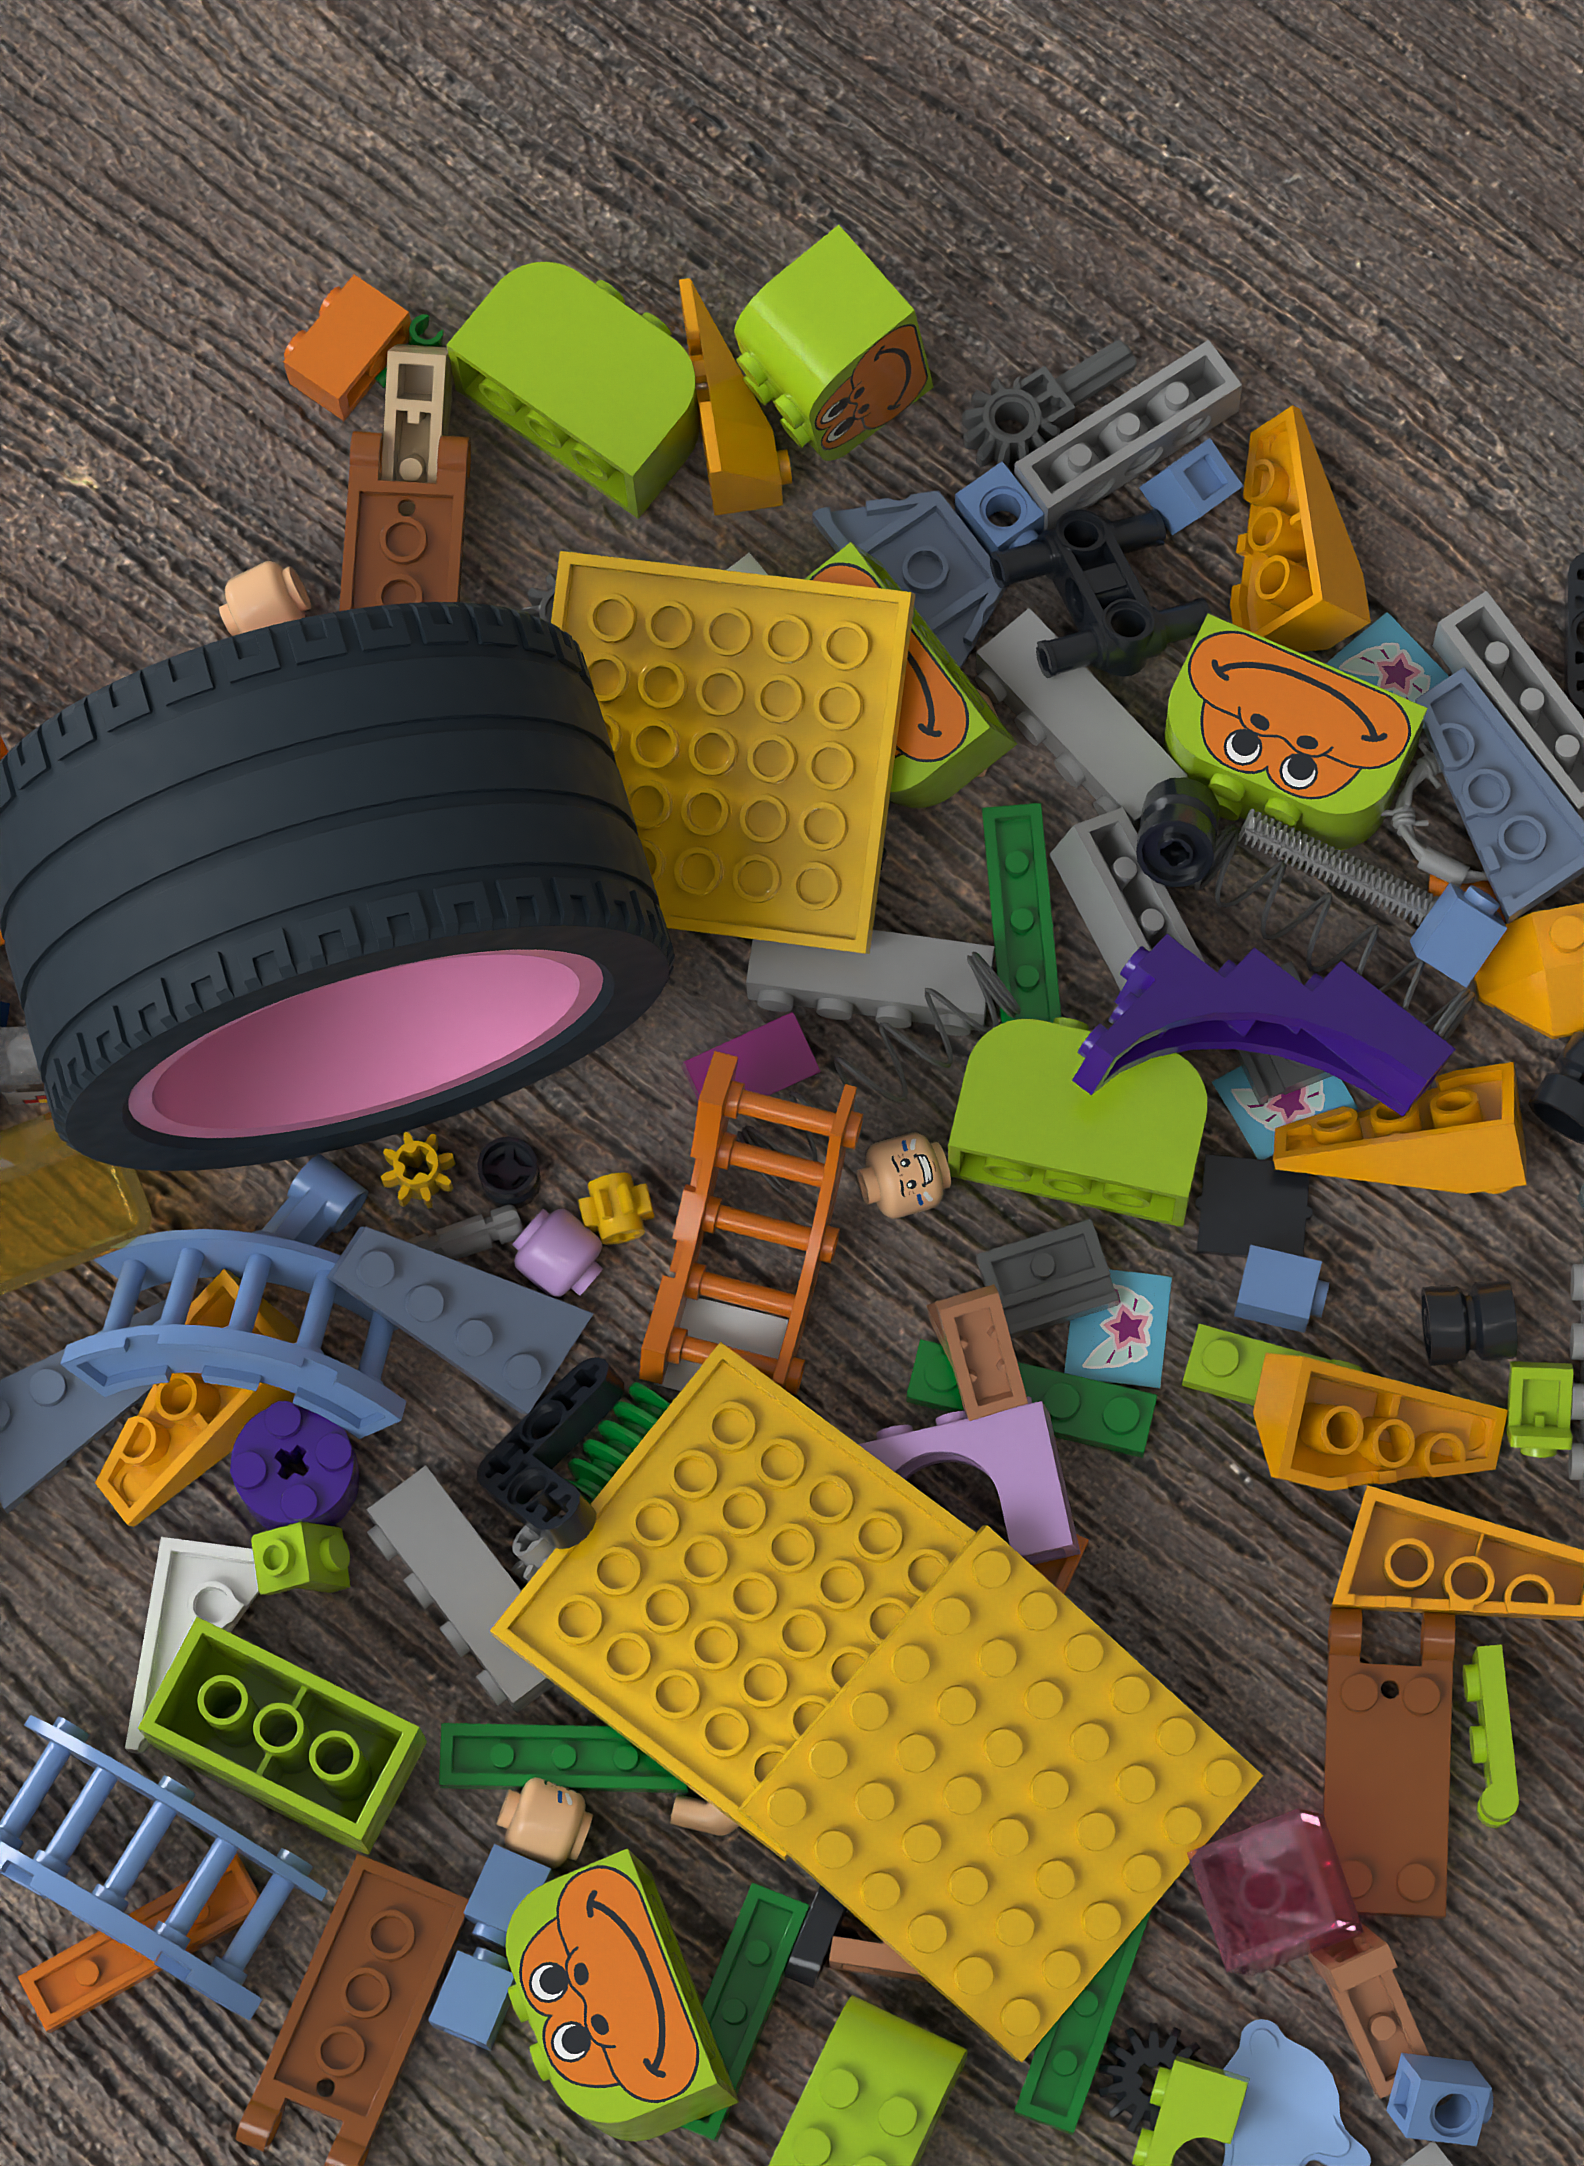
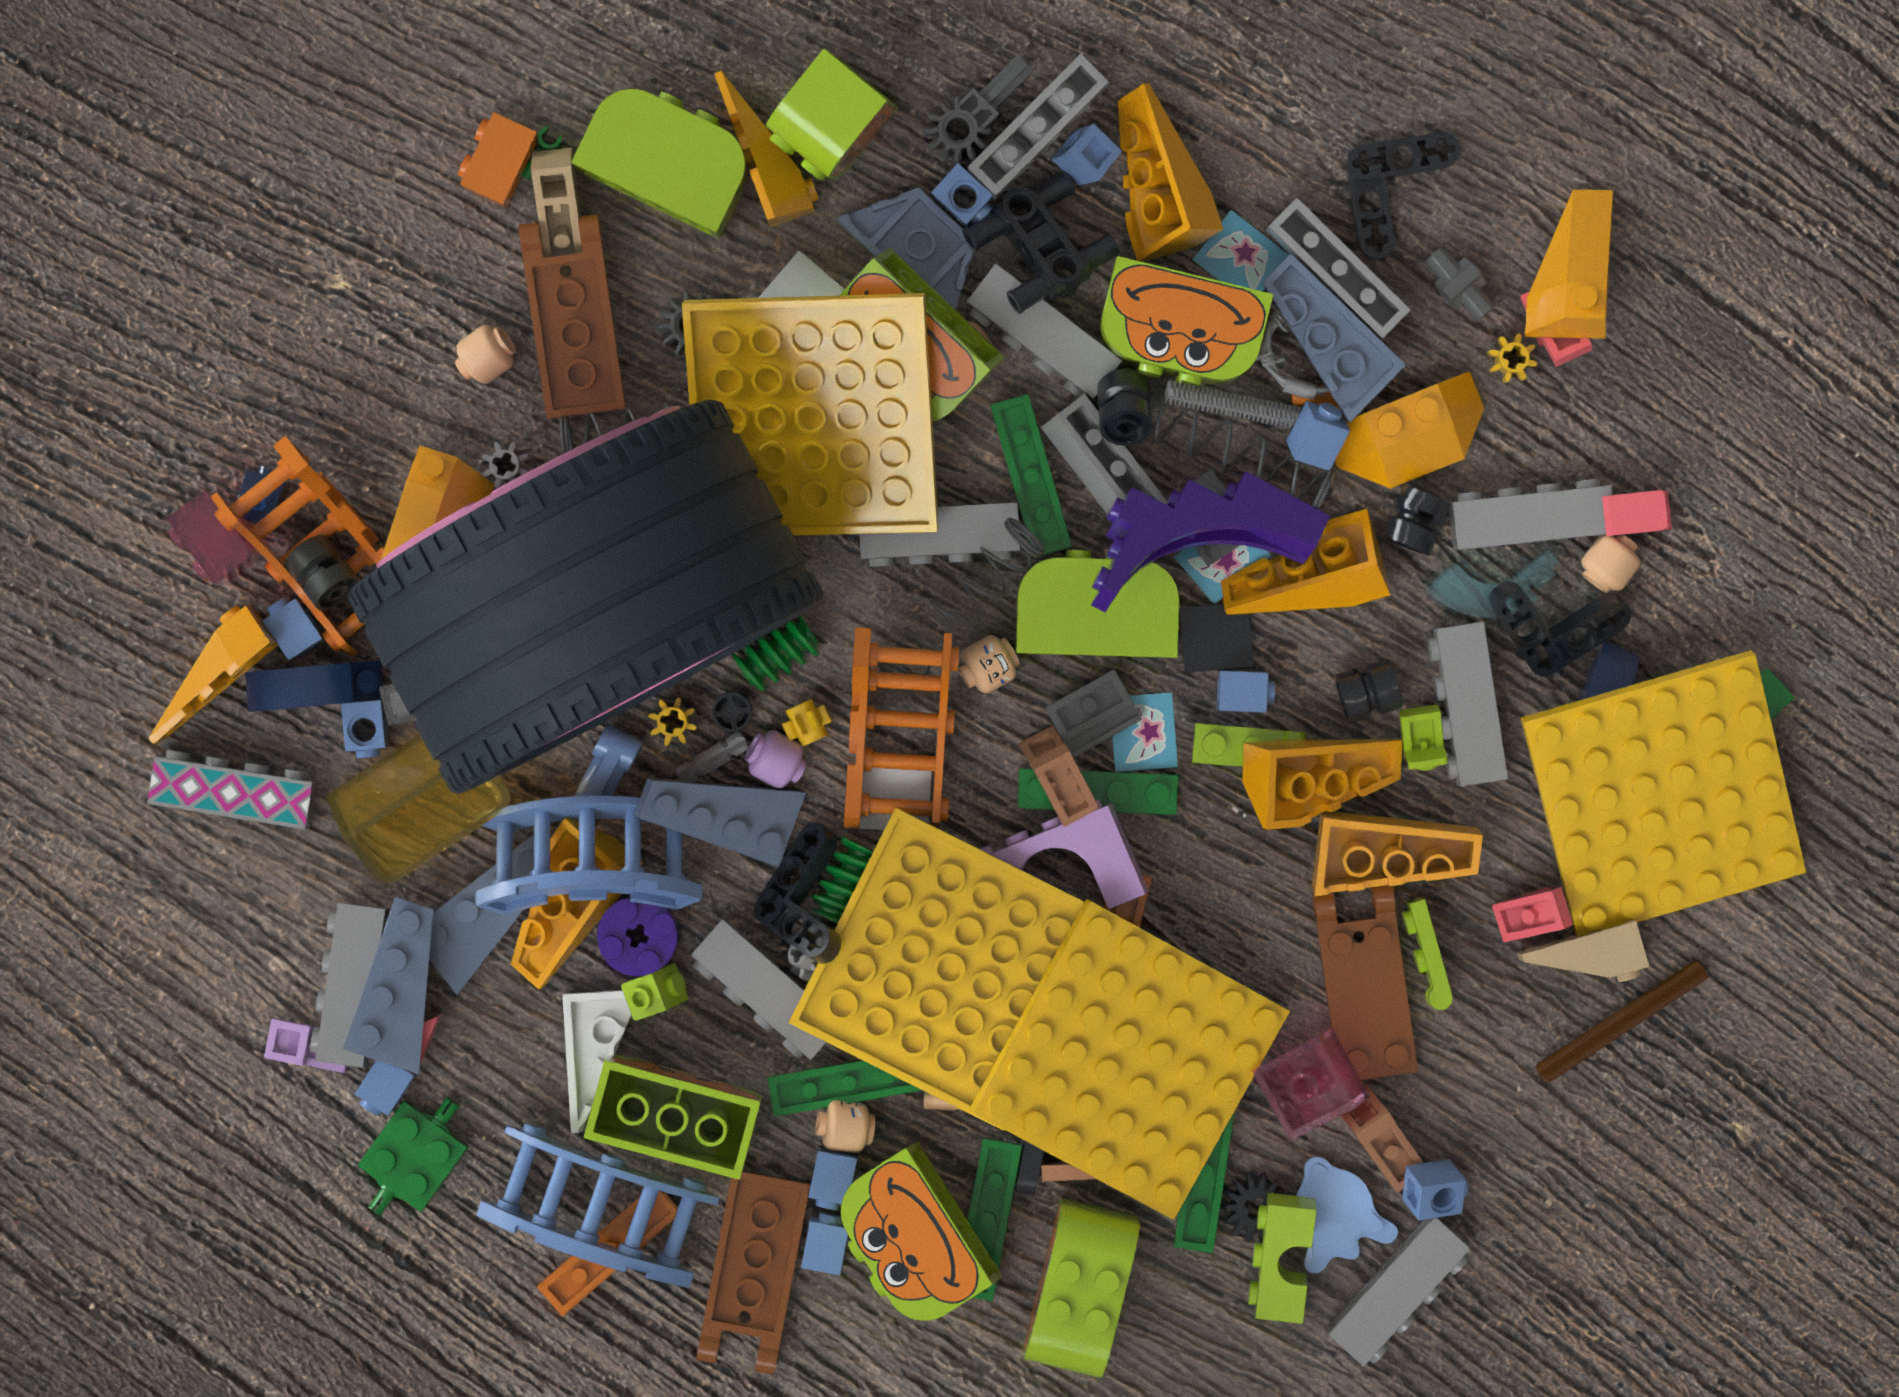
camera: 25 degrees left, 15 degrees up
magenta hinge [681,1012,821,1101] -> none
none -> green piece [731,615,820,692]

